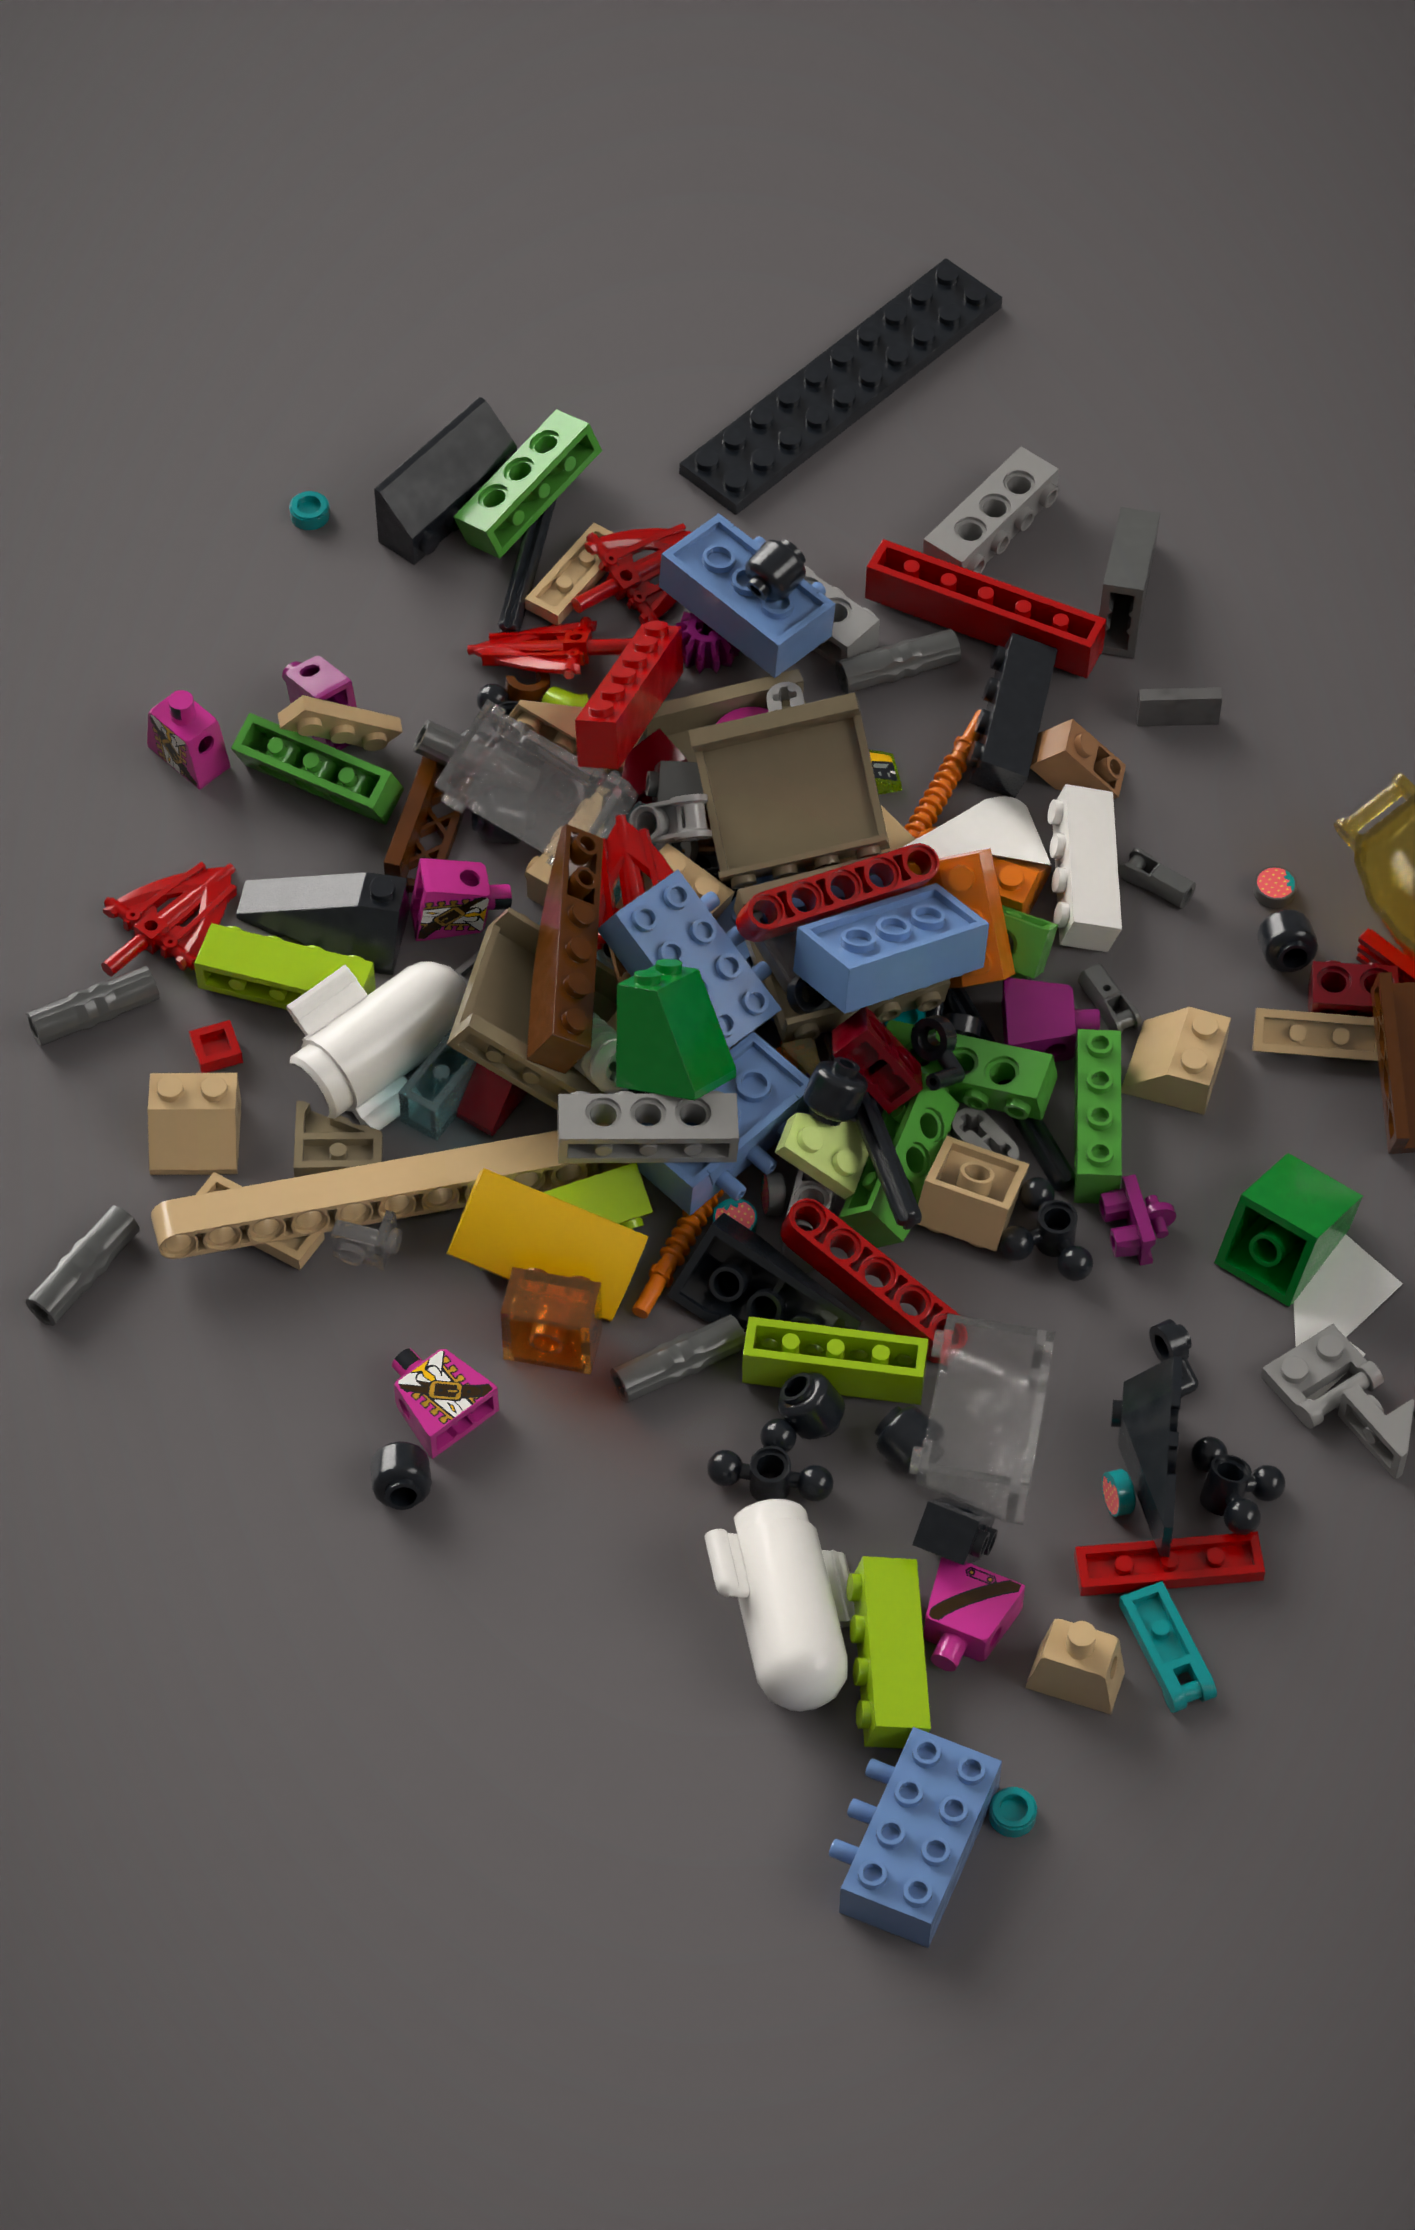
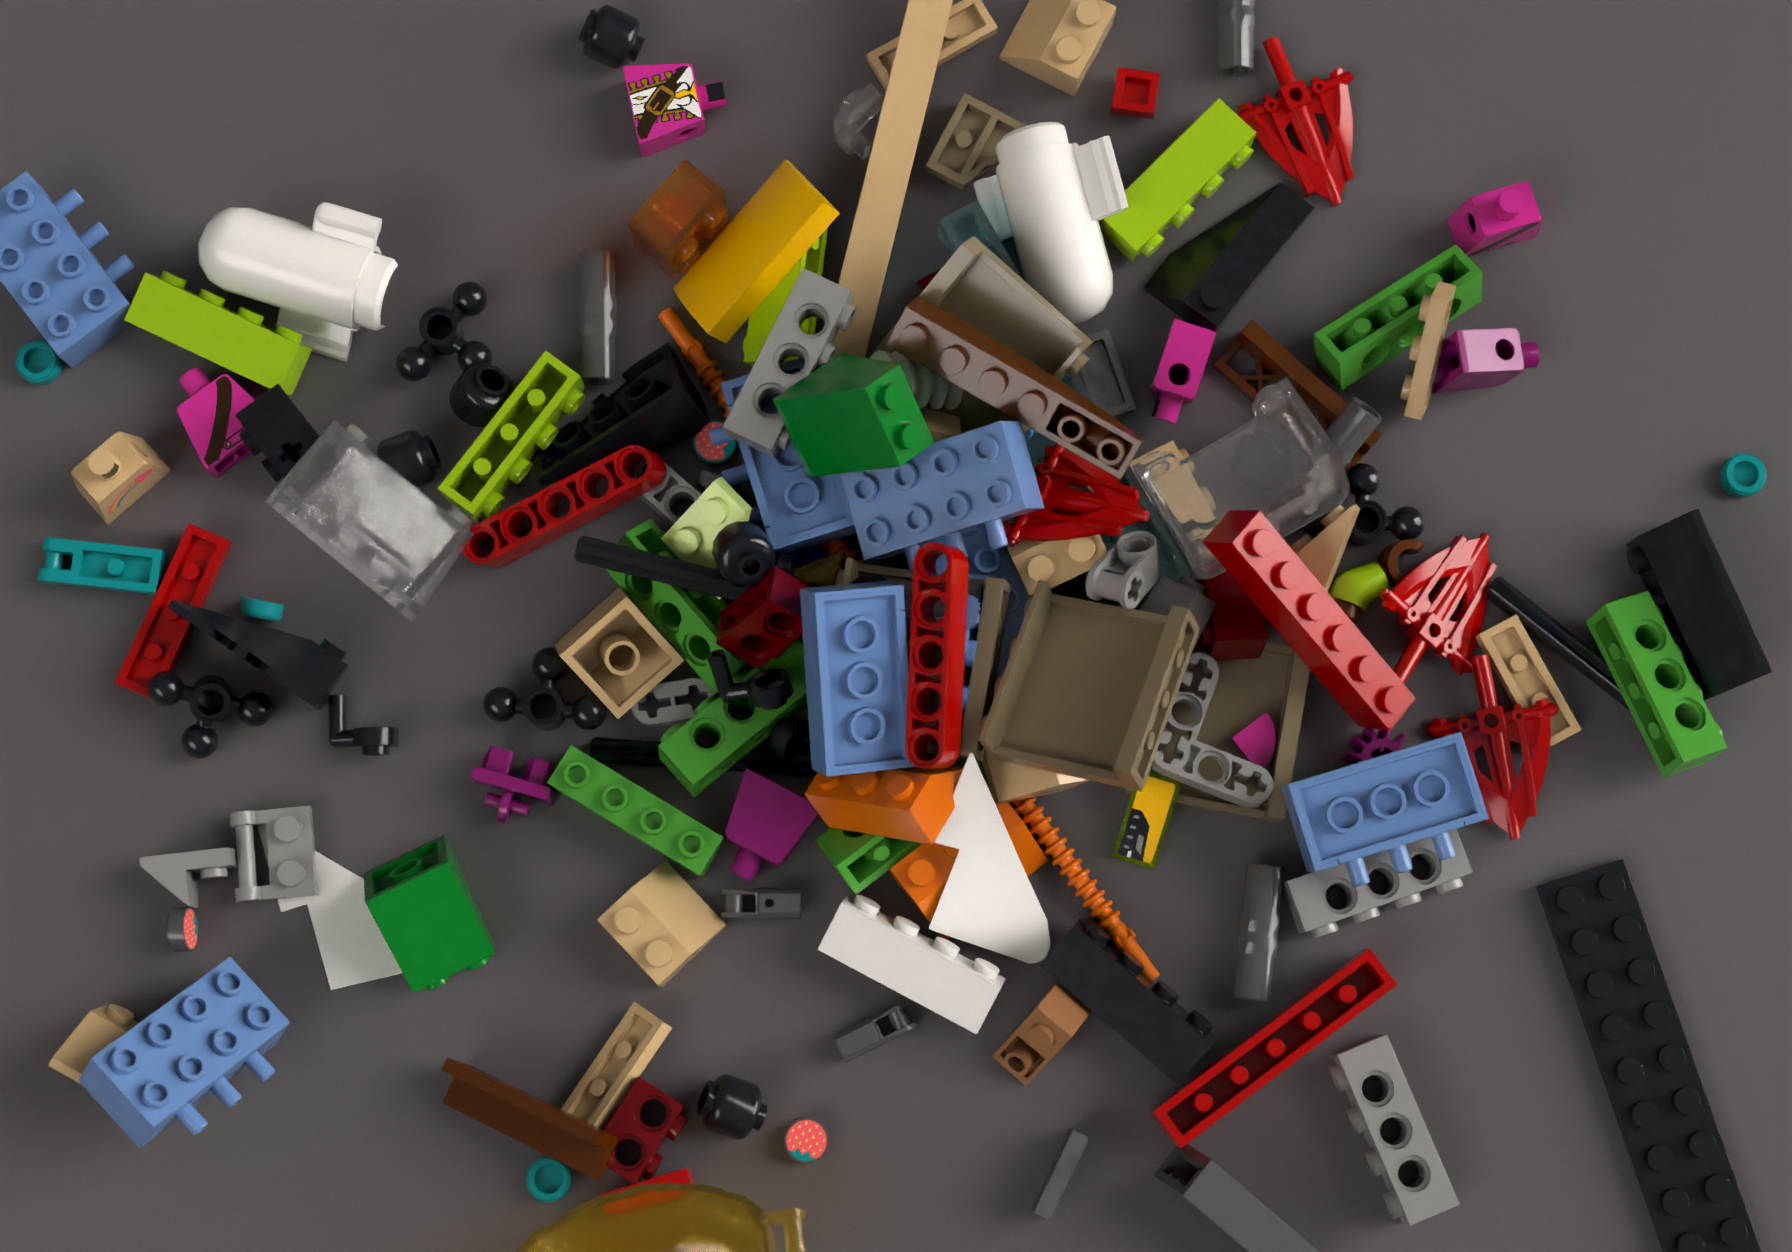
camera: 115 degrees right, 25 degrees up
black head [745,539,806,601] -> none

